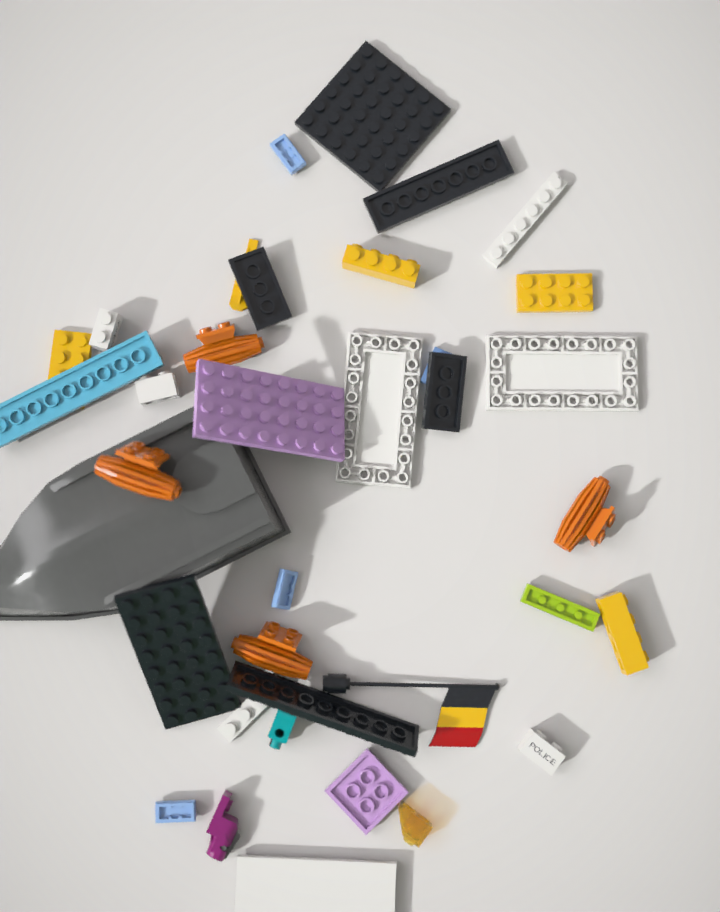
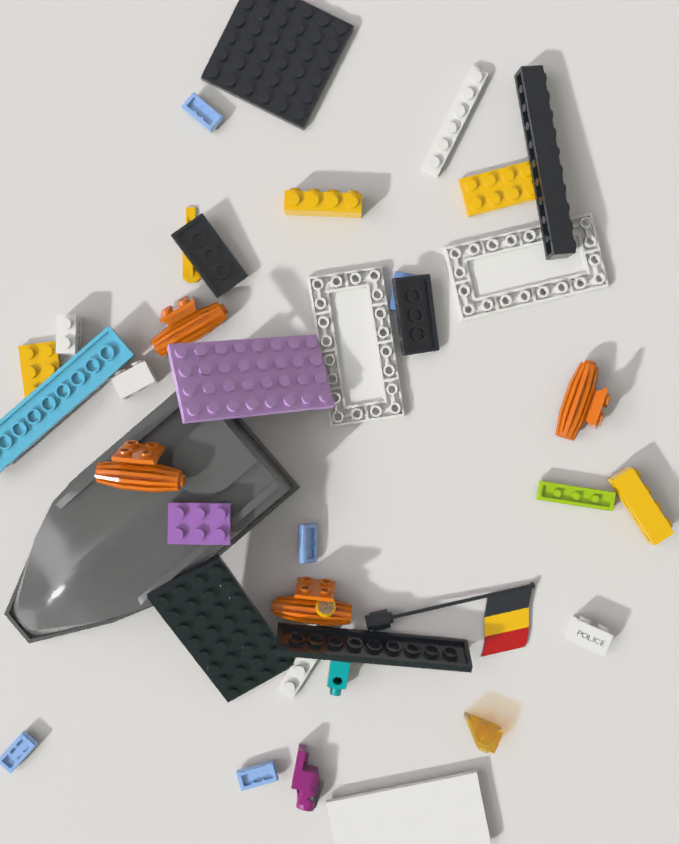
camera: 10 degrees left, 5 degrees up
lavender plate [325,748,409,835] -> none
black plate [363,139,514,234] -> none
none -> medium lavender plate [167,502,231,545]
none -> tile [316,601,336,617]
none -> black brick [514,65,576,260]

